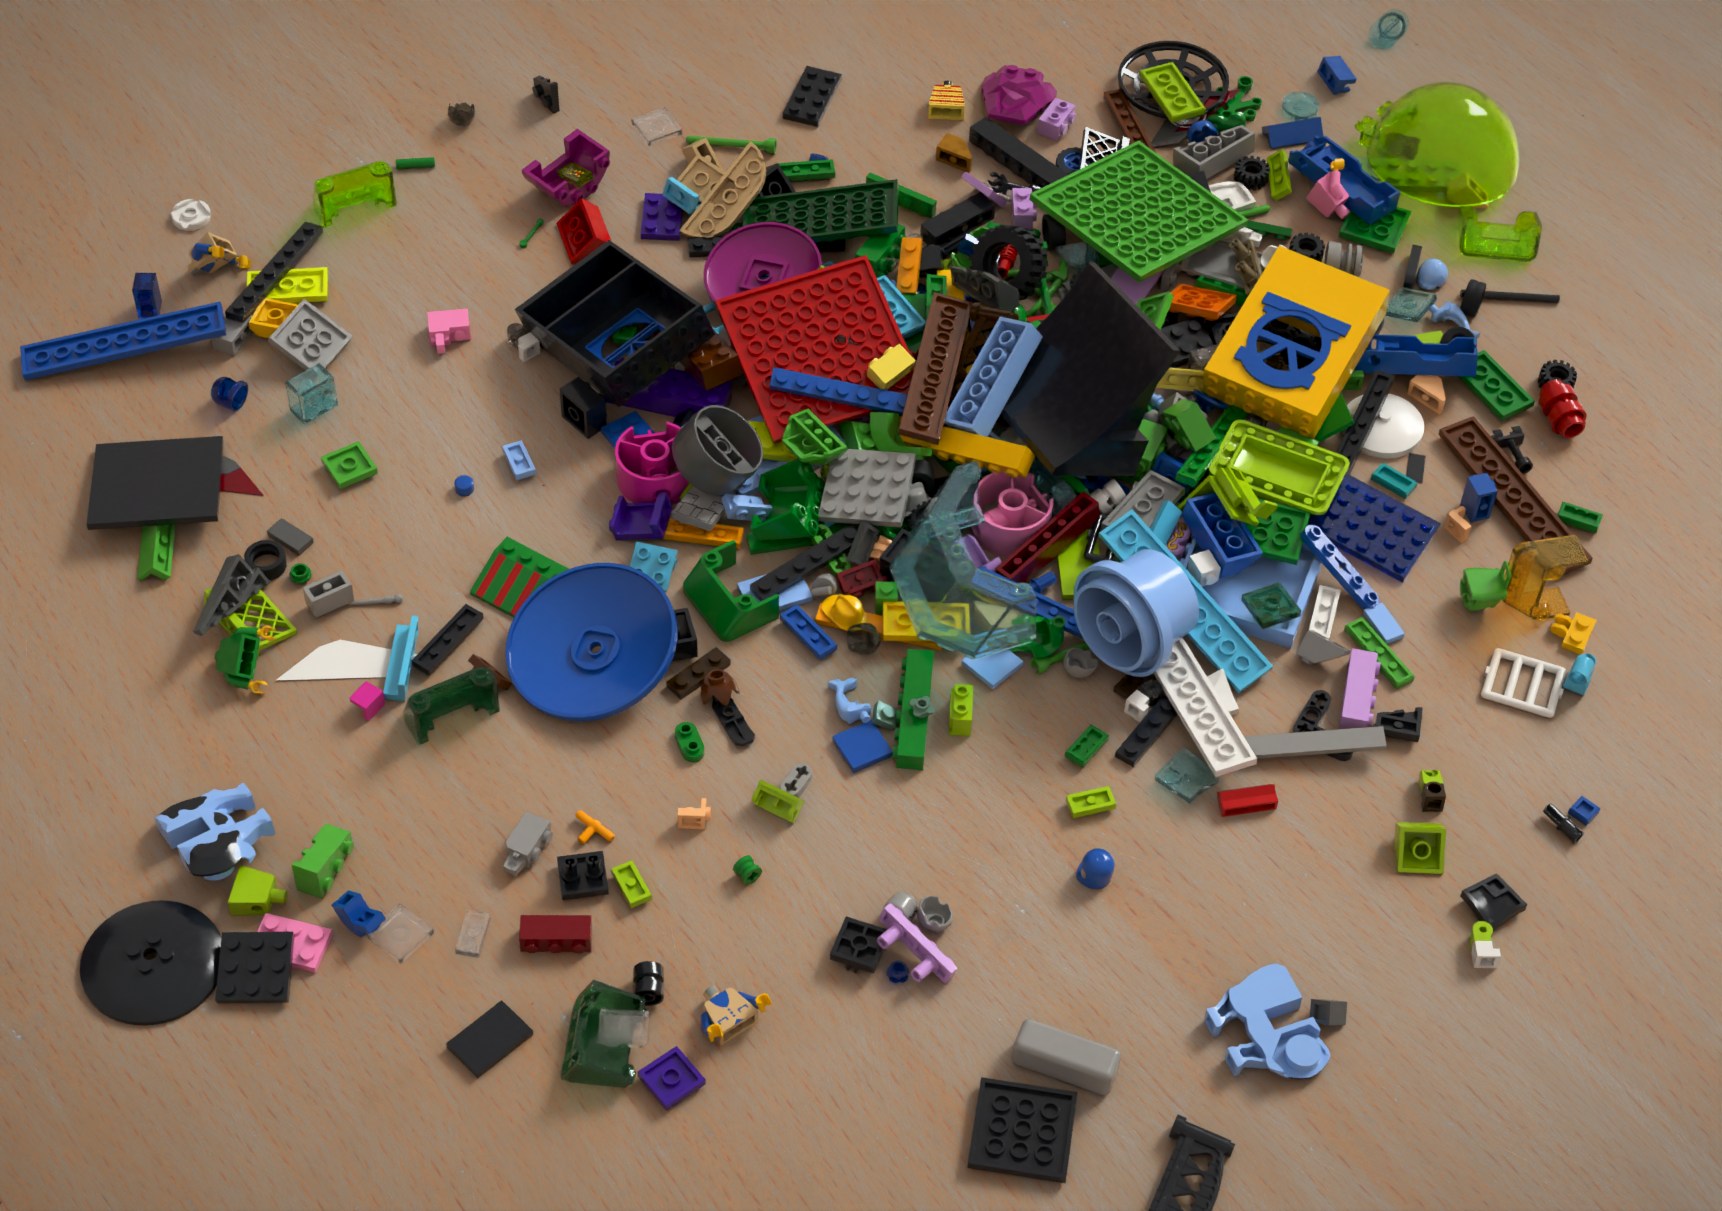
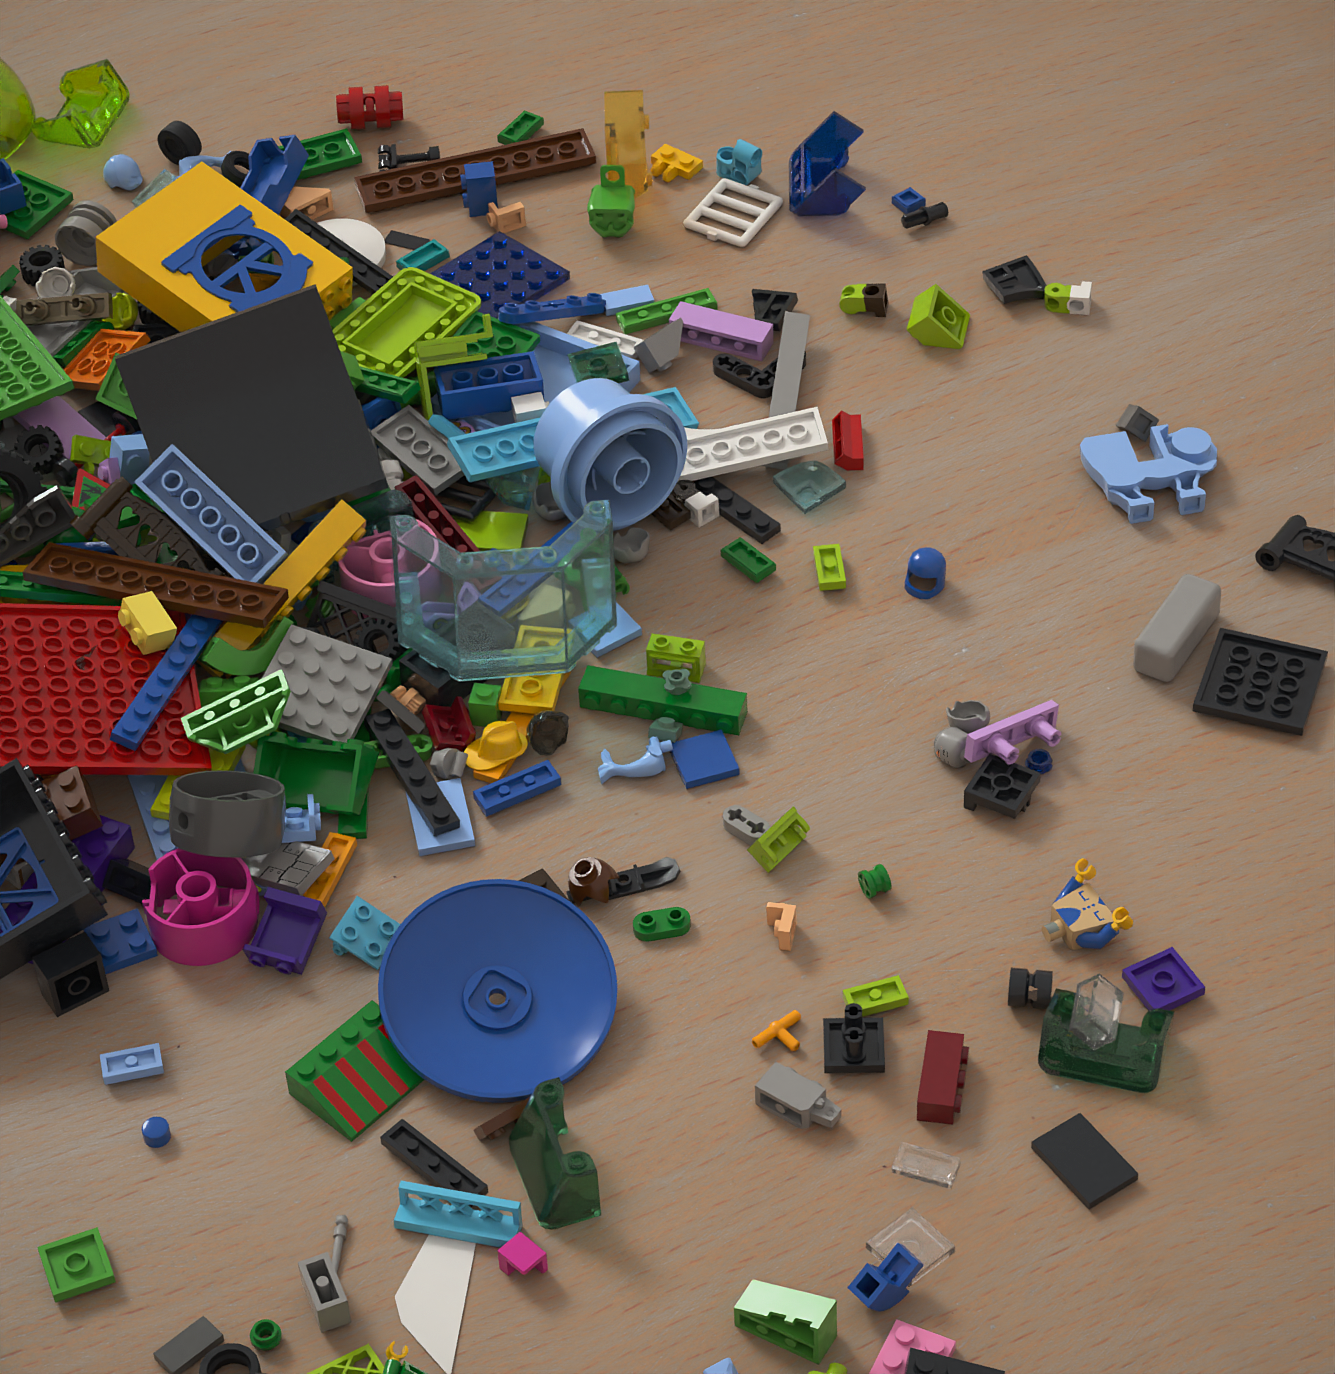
camera: 75 degrees left, 5 degrees down
green windscreen [683,540,779,642] -> none
black beam [1403,244,1422,290] -> none
black piece [1460,289,1560,303] -> none
black tyre [1538,360,1577,388] -> none
none -> clear blue windscreen [789,111,866,216]

